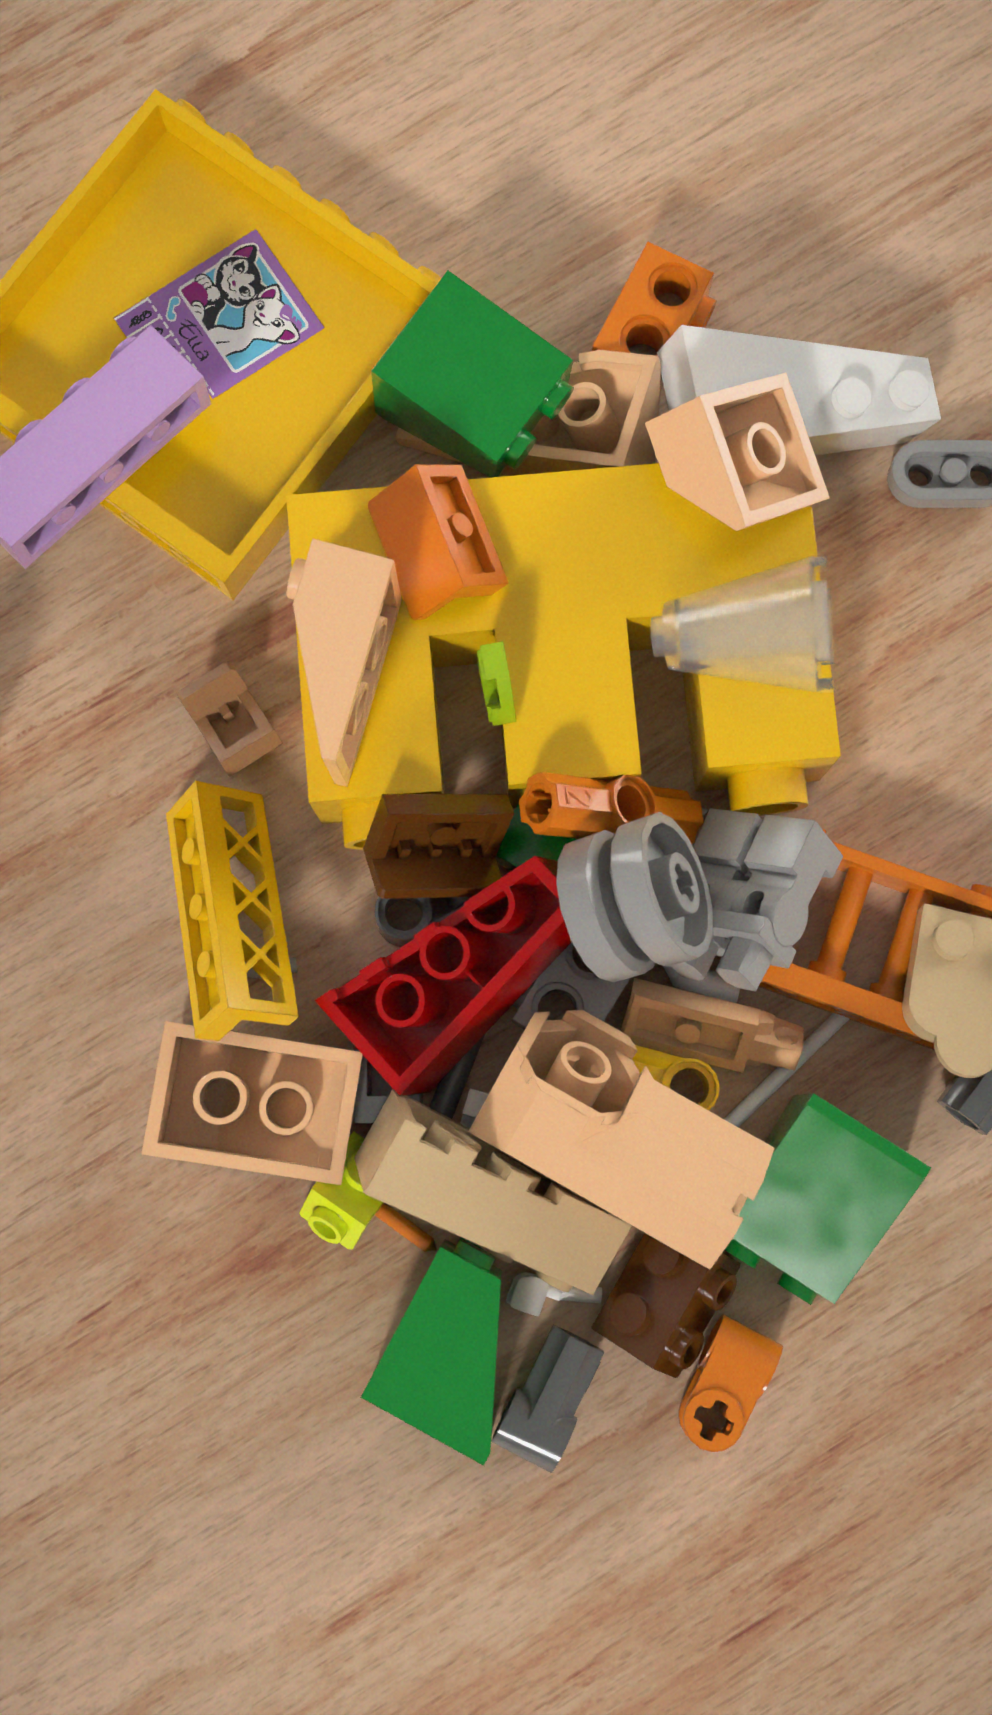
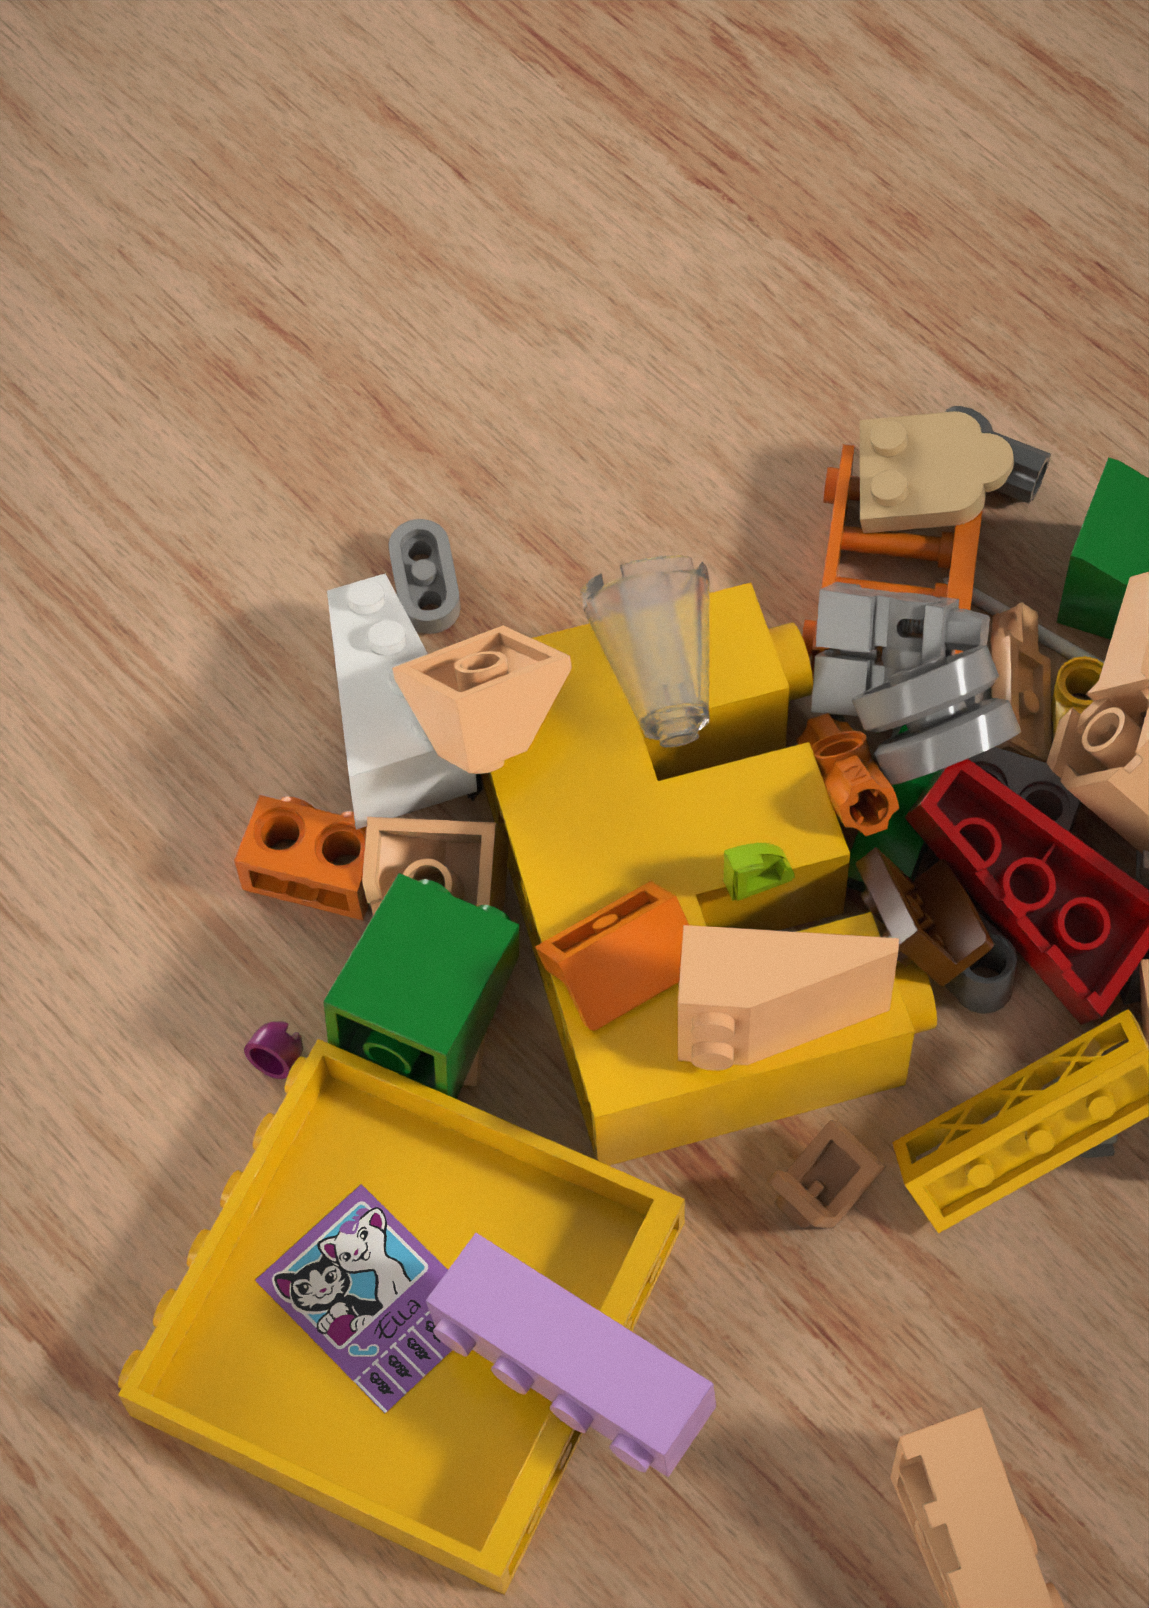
camera: 100 degrees left, 20 degrees down
none -> magenta hinge [244,1021,304,1079]

